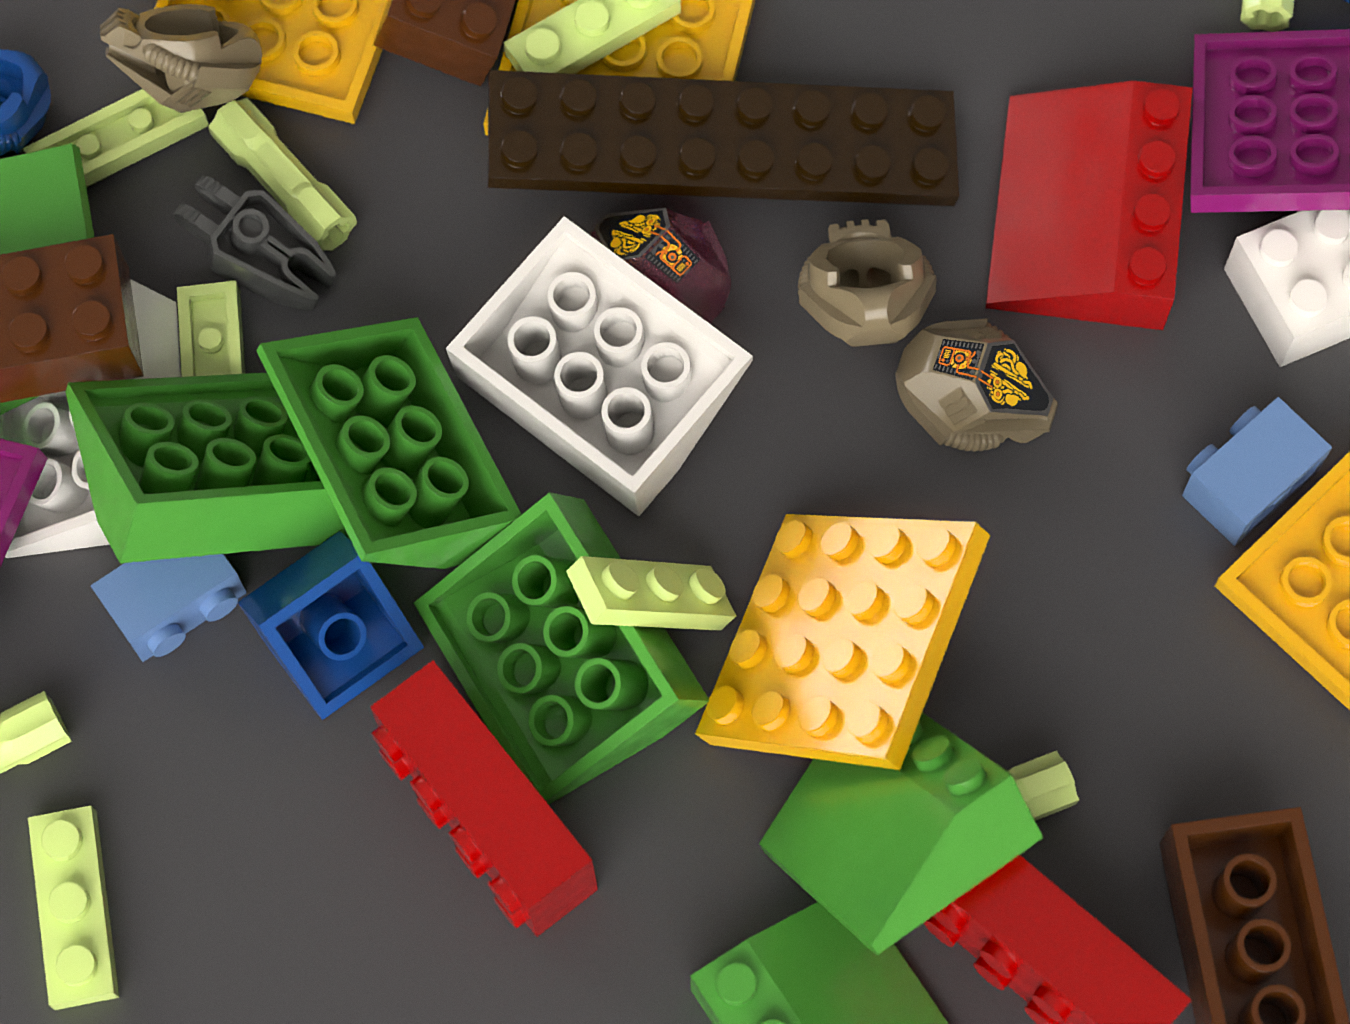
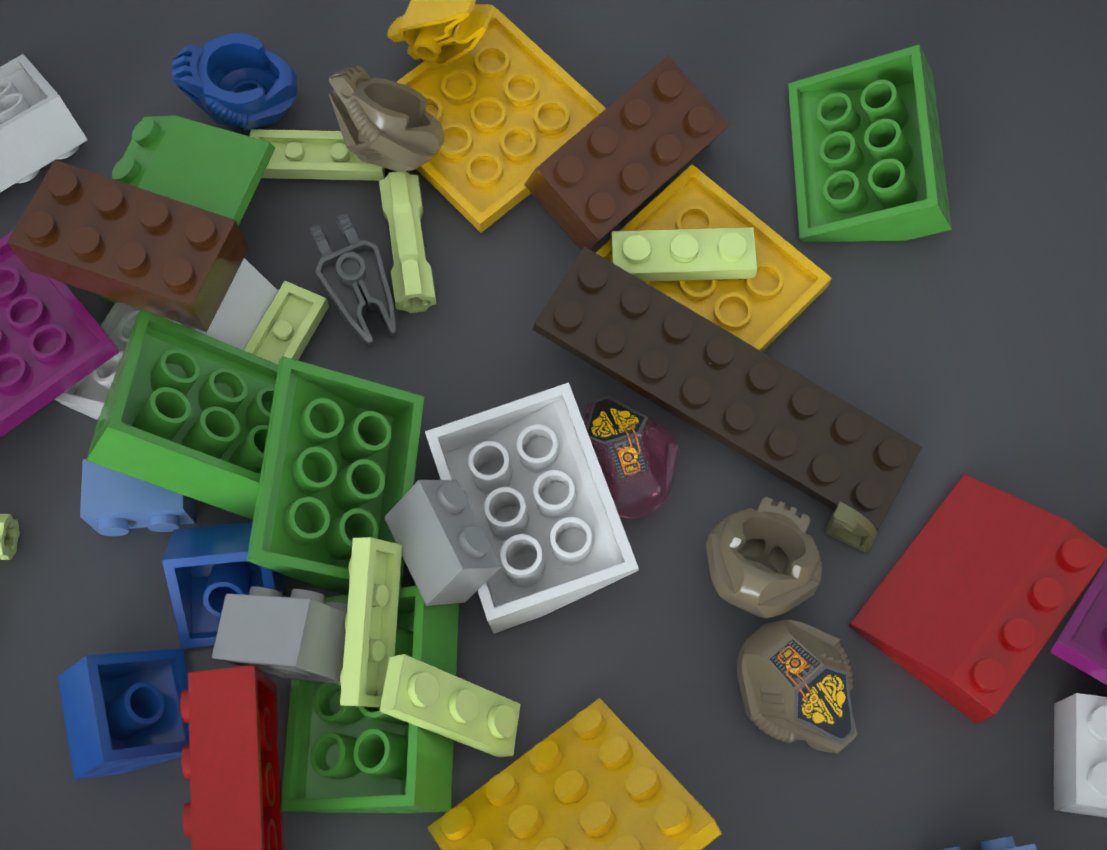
camera: 30 degrees right, 0 degrees up
none -> blue slope [58,648,189,781]
none -> light grey brick [211,587,348,684]
none -> yellowish green plate [340,537,402,707]
none -> light grey brick [384,480,502,606]
none -> olive tile [824,502,877,553]

